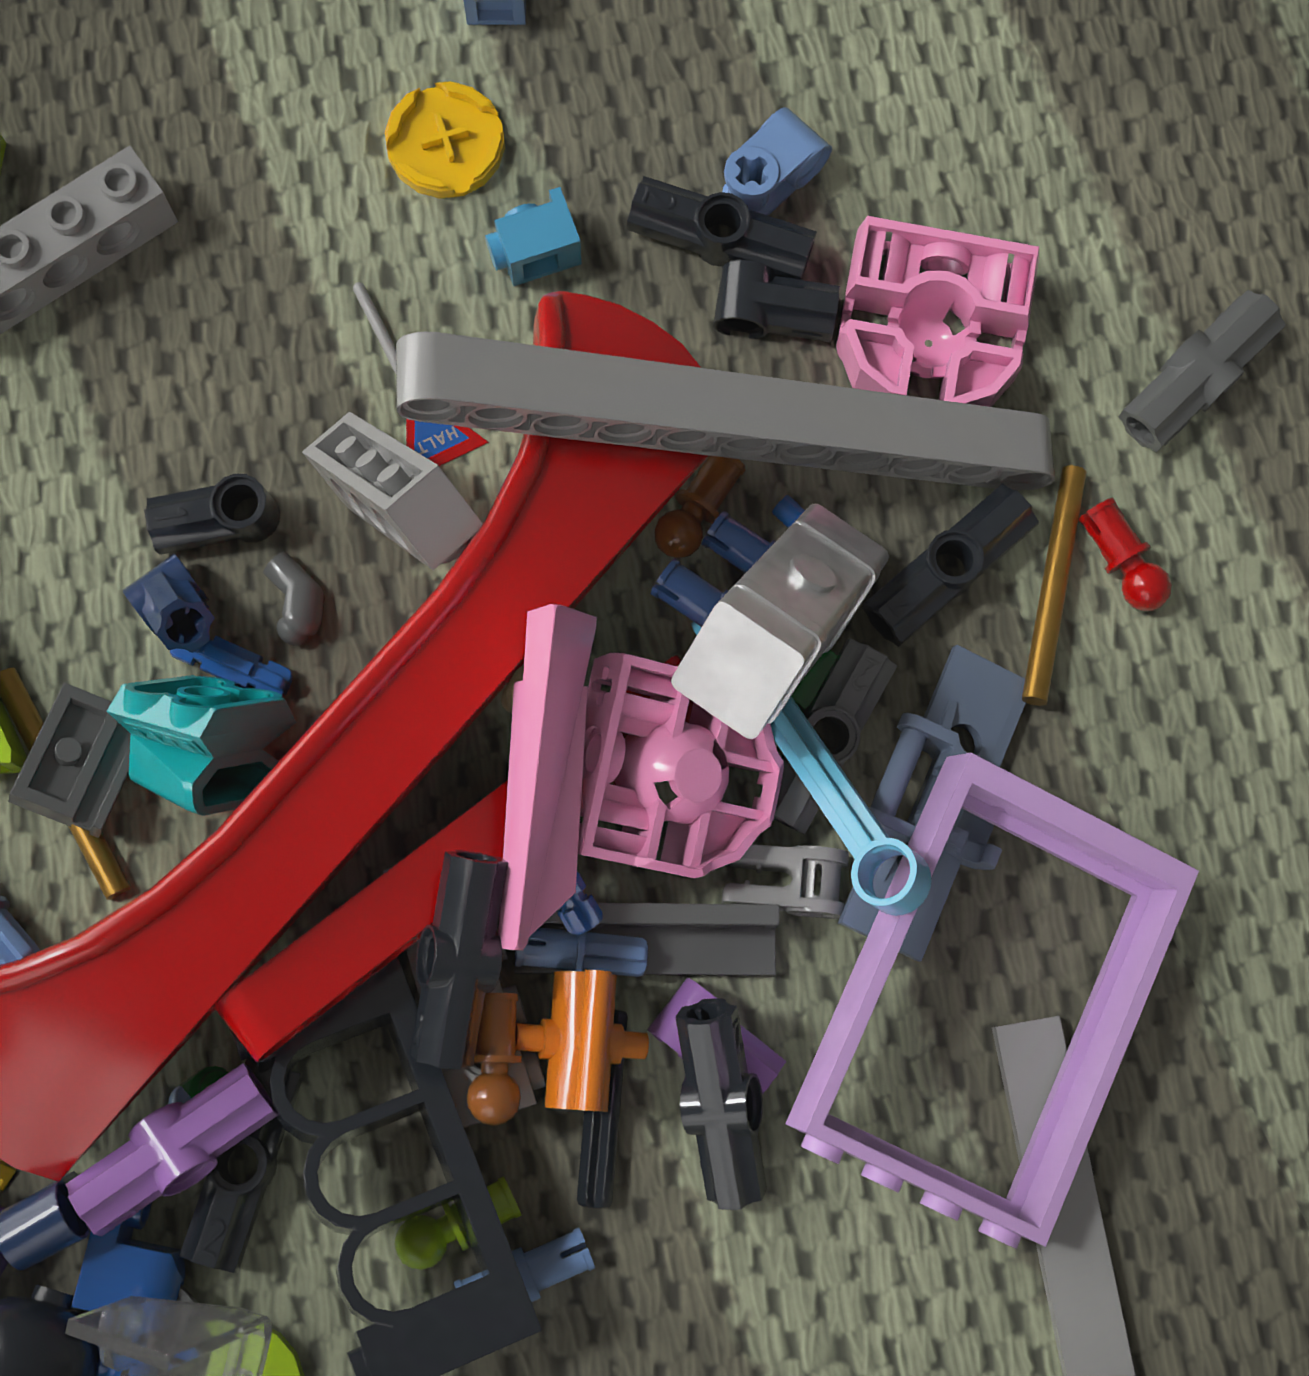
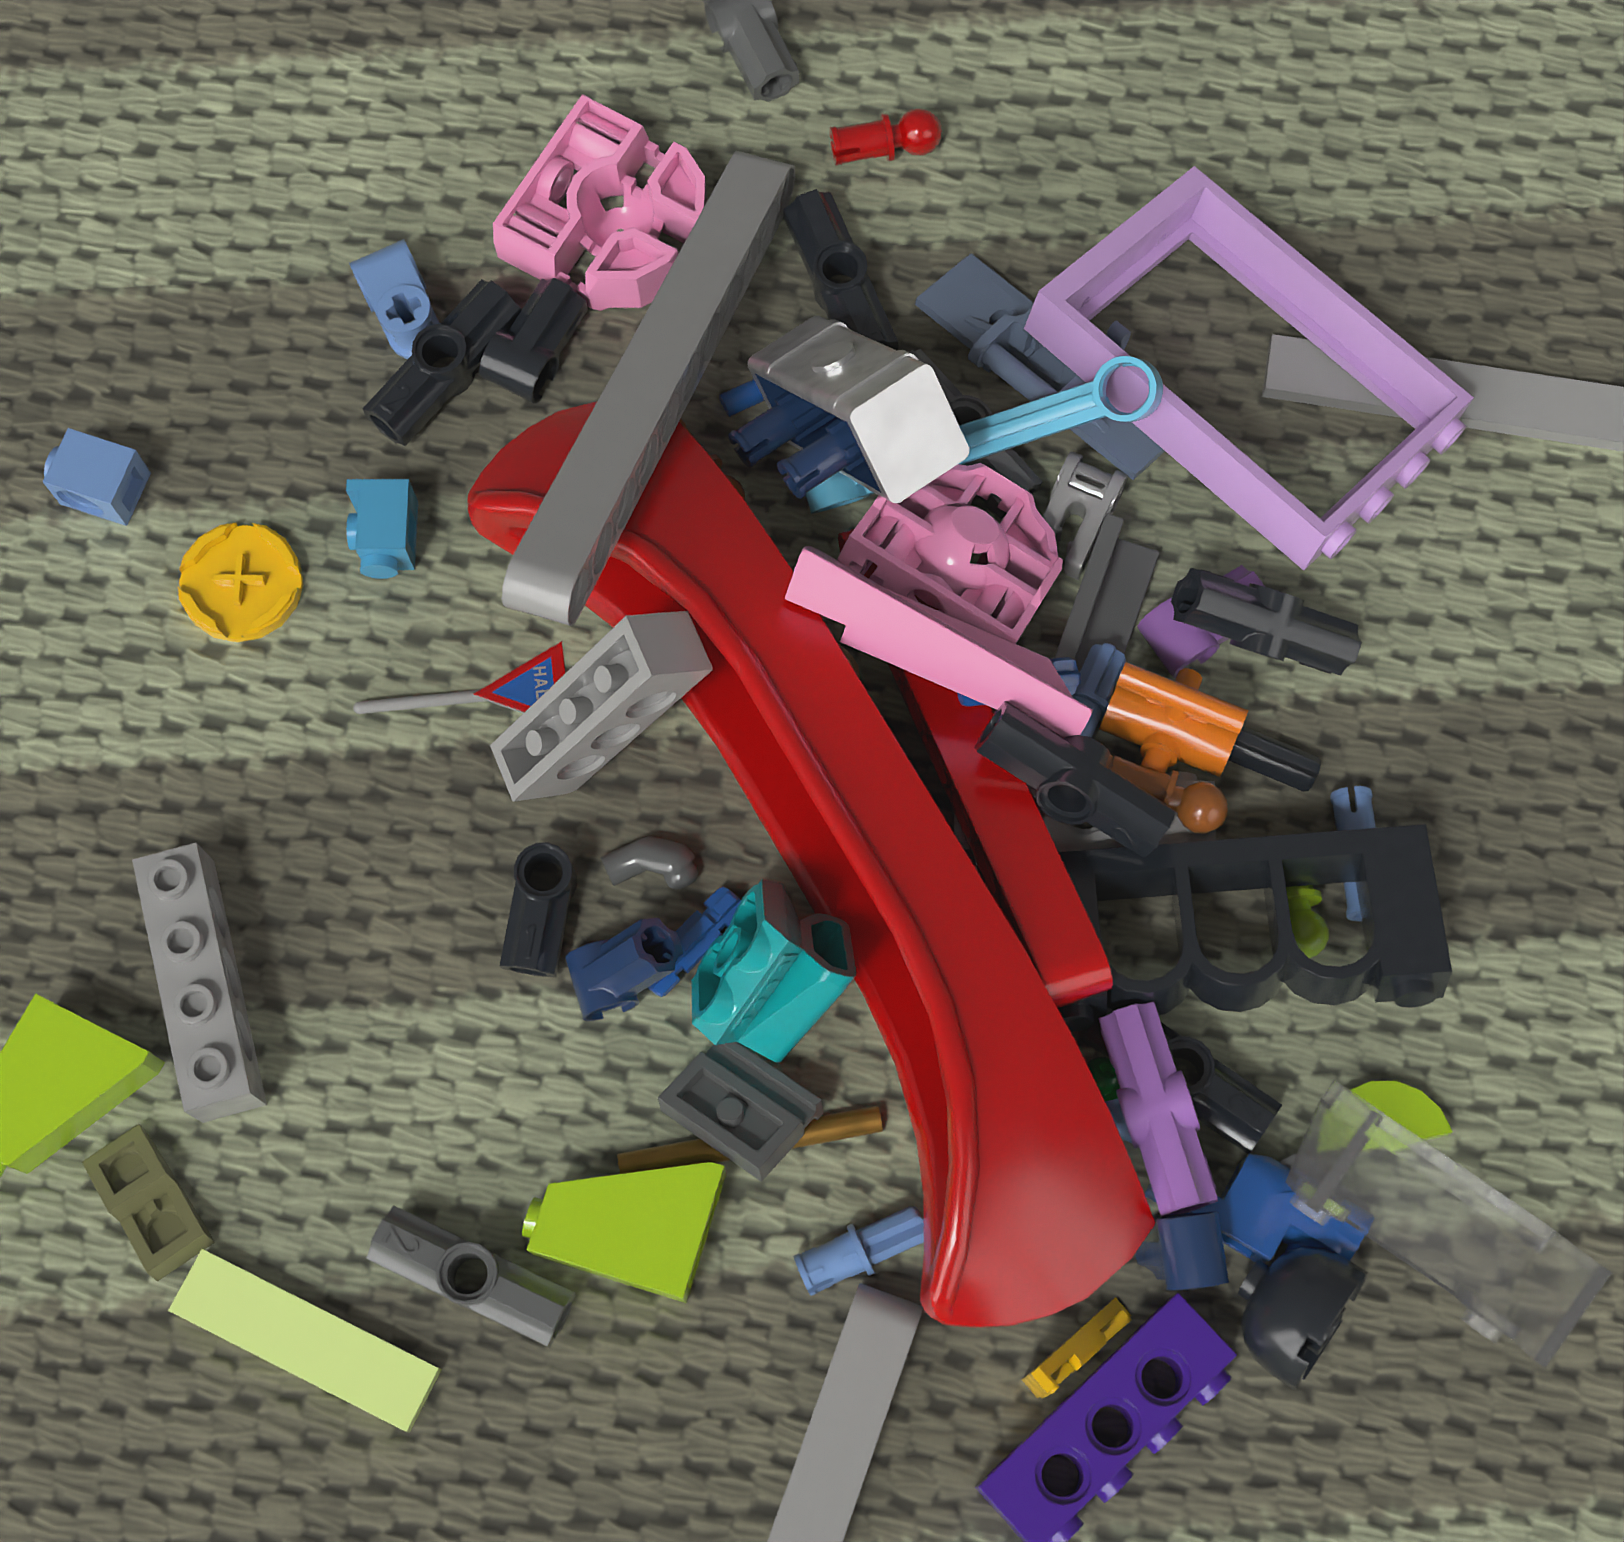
camera: 65 degrees left, 5 degrees down
pearl gold bar [1022,465,1087,706] -> none

